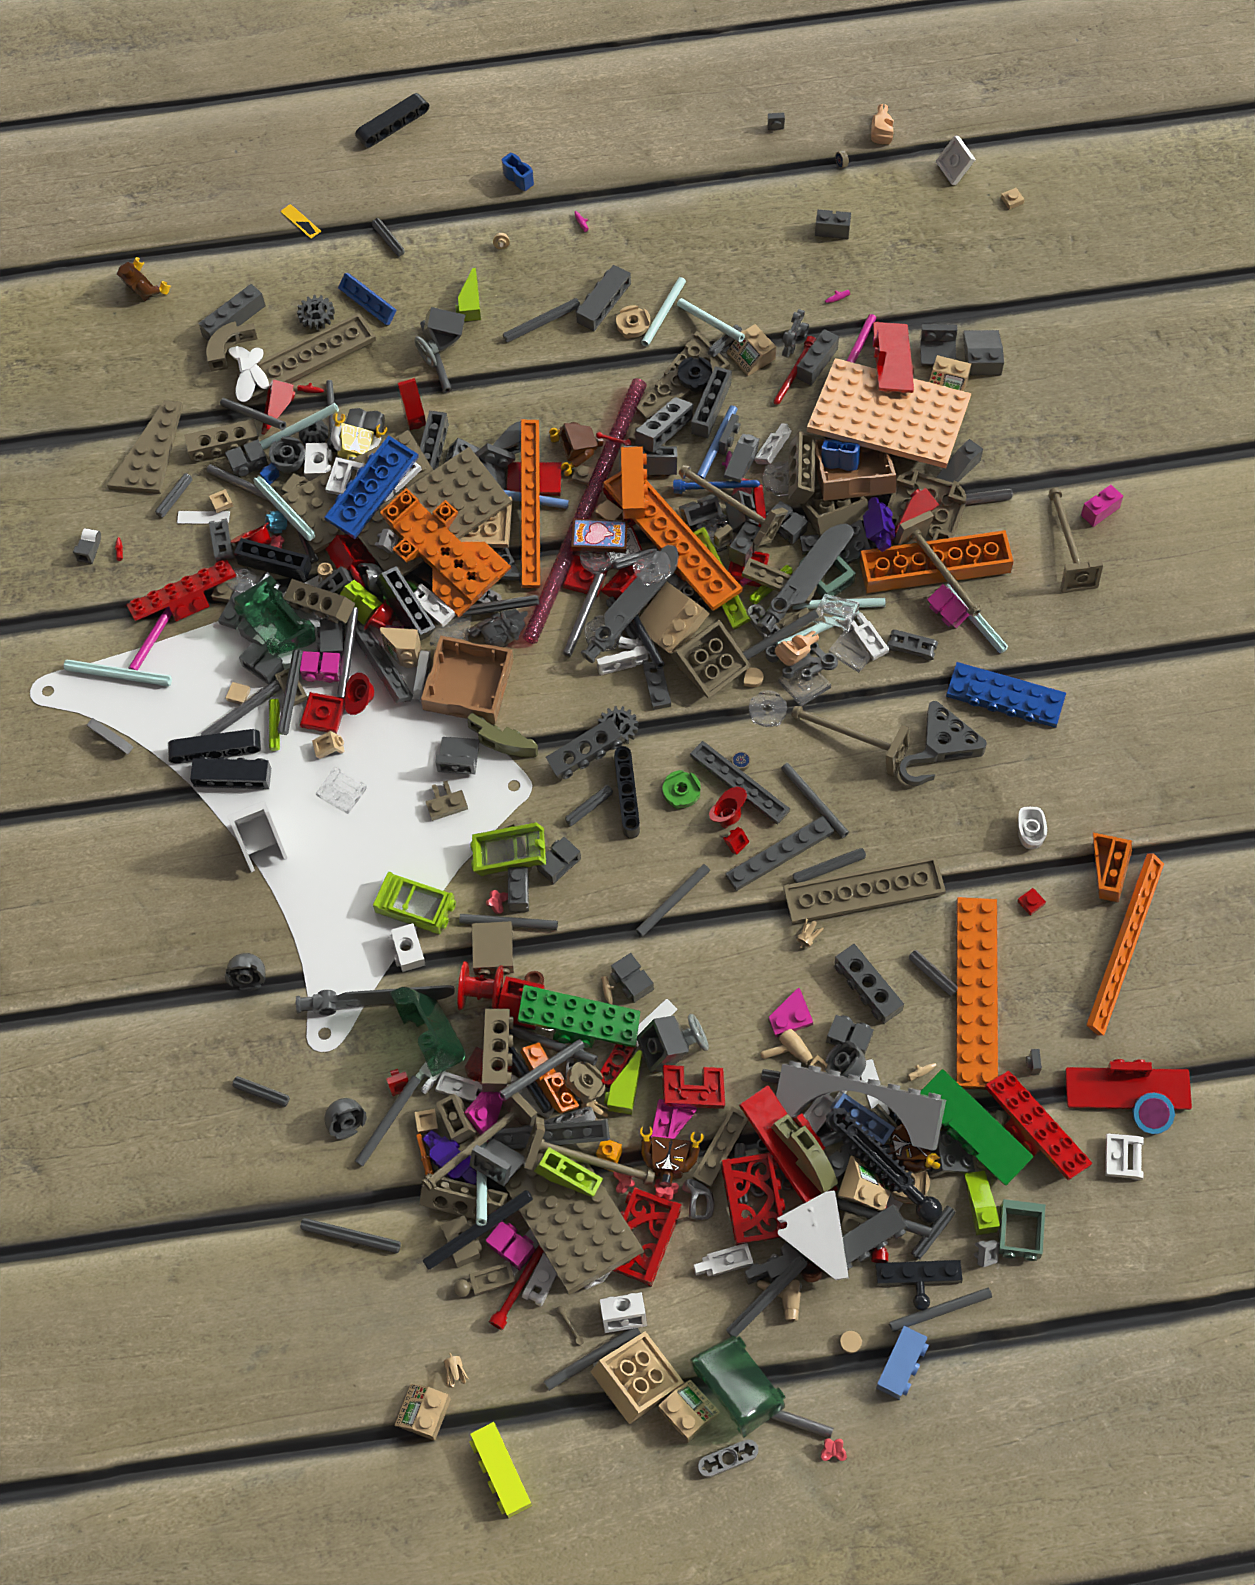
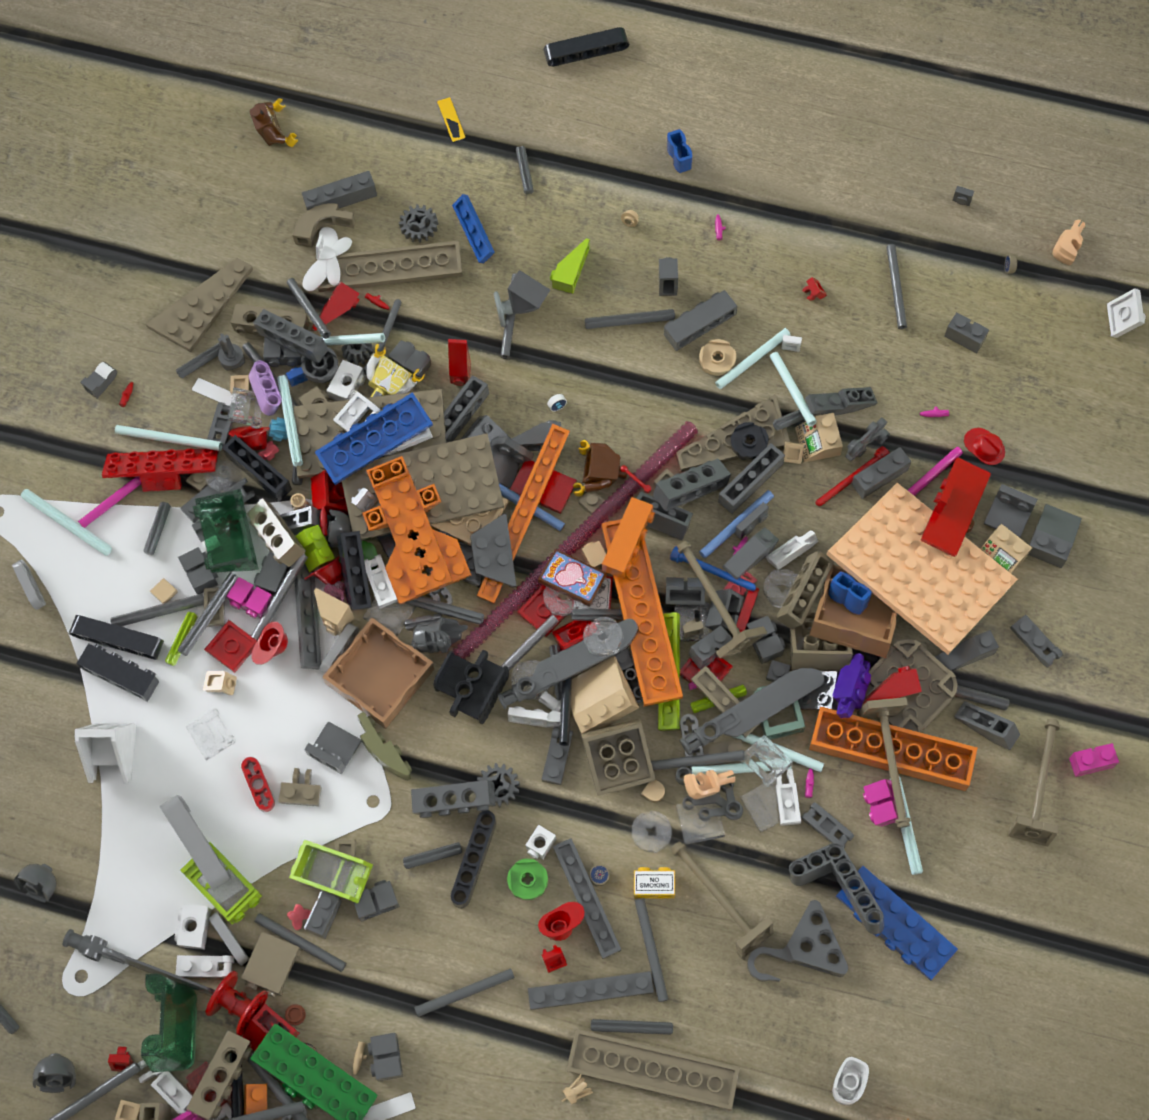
camera: 25 degrees right, 5 degrees up
none -> light aqua piece [115,425,223,451]
none -> dark grey axle [143,502,171,555]
none -> light grey beam [160,795,231,891]
none -> white plate [176,955,235,978]
none -> light grey beam [209,912,249,966]
none -> dark grey piece [218,333,245,371]
none -> clear plate [228,387,262,429]
none -> red beam [241,757,275,812]
none -> lavender beam [249,361,282,416]
none -> dark grey brick [253,309,328,363]
none -> black piece [433,650,509,724]
none -> dark grey wing [470,514,516,588]
none -> white brick [526,825,556,860]
none -> tile [547,394,567,412]
none -> brick [634,867,675,899]
none -> dark grey piece [658,257,678,296]
none -> white tile [781,335,802,352]
none -> tan tile [783,442,804,464]
none -> dark grey beam [789,843,884,934]
none -> red tile [802,277,827,301]
none -> dark grey slope [805,387,878,416]
none -> dark pink helmet [805,768,814,798]
none -> dark grey piece [886,244,907,329]
none -> dark grey slope [954,701,1020,750]
none -> red piece [964,428,1006,465]
none -> dark grey plate [1010,615,1063,668]

